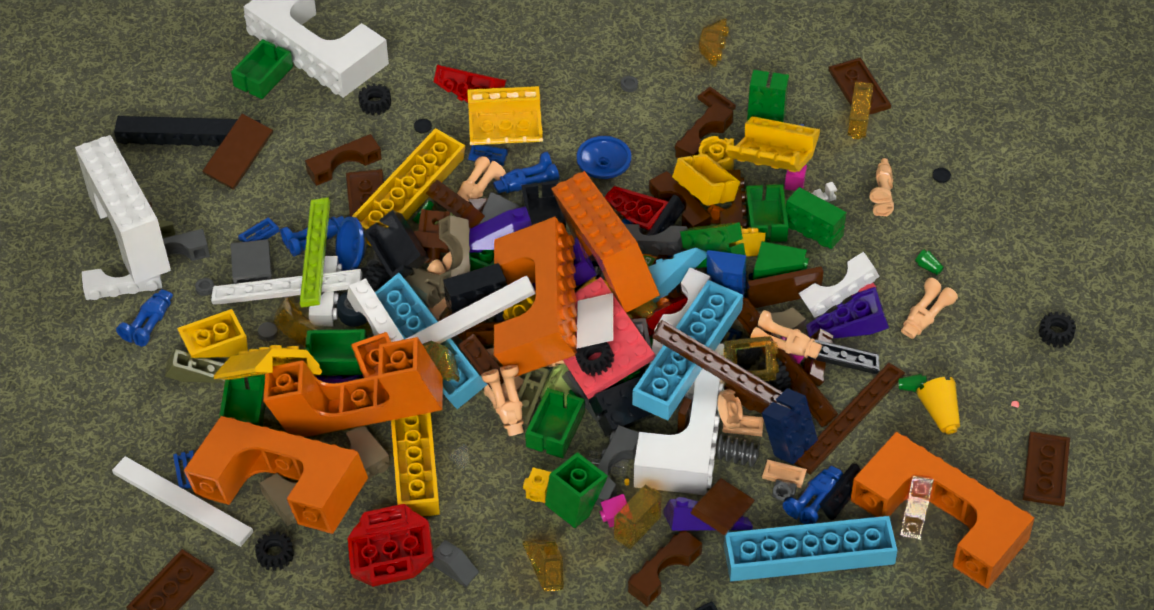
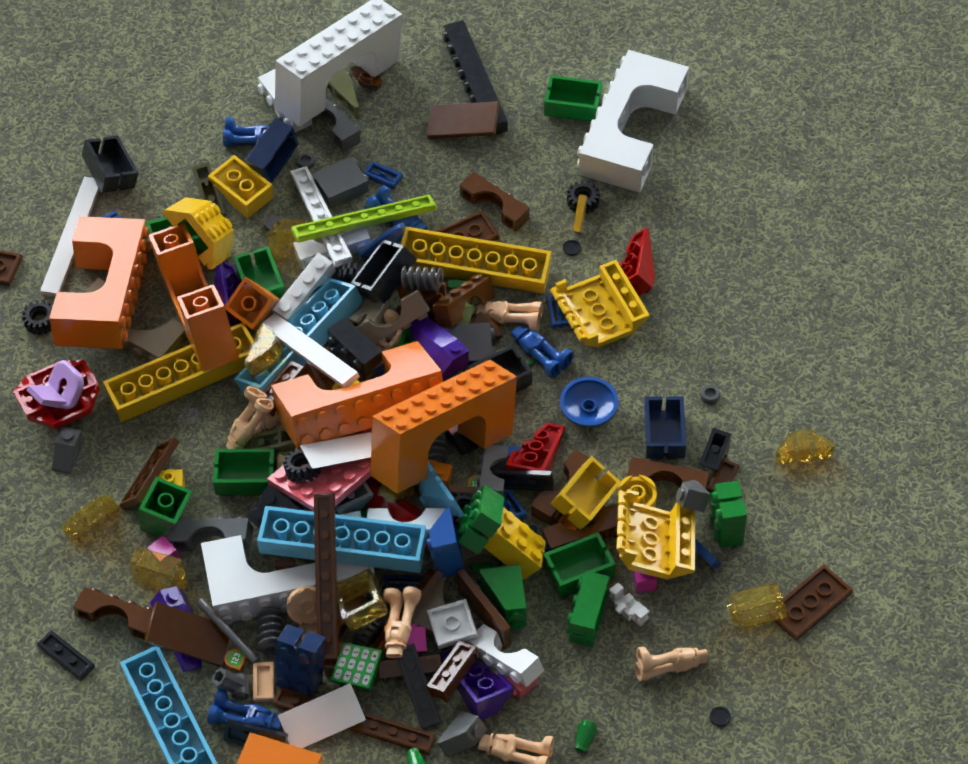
camera: 70 degrees right, 5 degrees up
none -> lavender piece [27,360,84,409]
none -> black piece [81,135,139,193]
none -> reddish brown tile [119,438,180,510]
none -> flat silver bar [196,598,258,663]
none -> tile [224,649,247,673]
none -> dark blue piece [245,118,299,184]
none -> white sticker [278,684,366,748]
none -> tile [330,643,384,691]
none -> dark grey piece [401,266,443,291]
none -> white tile [427,599,478,649]
none -> container [427,641,480,703]
none -> dark grey slope [437,711,488,757]
none -> yellow tile [573,195,588,233]
none -> dark blue piece [644,396,686,459]
none -> dark grey slope [676,480,711,513]
none -> black slope [699,428,732,472]

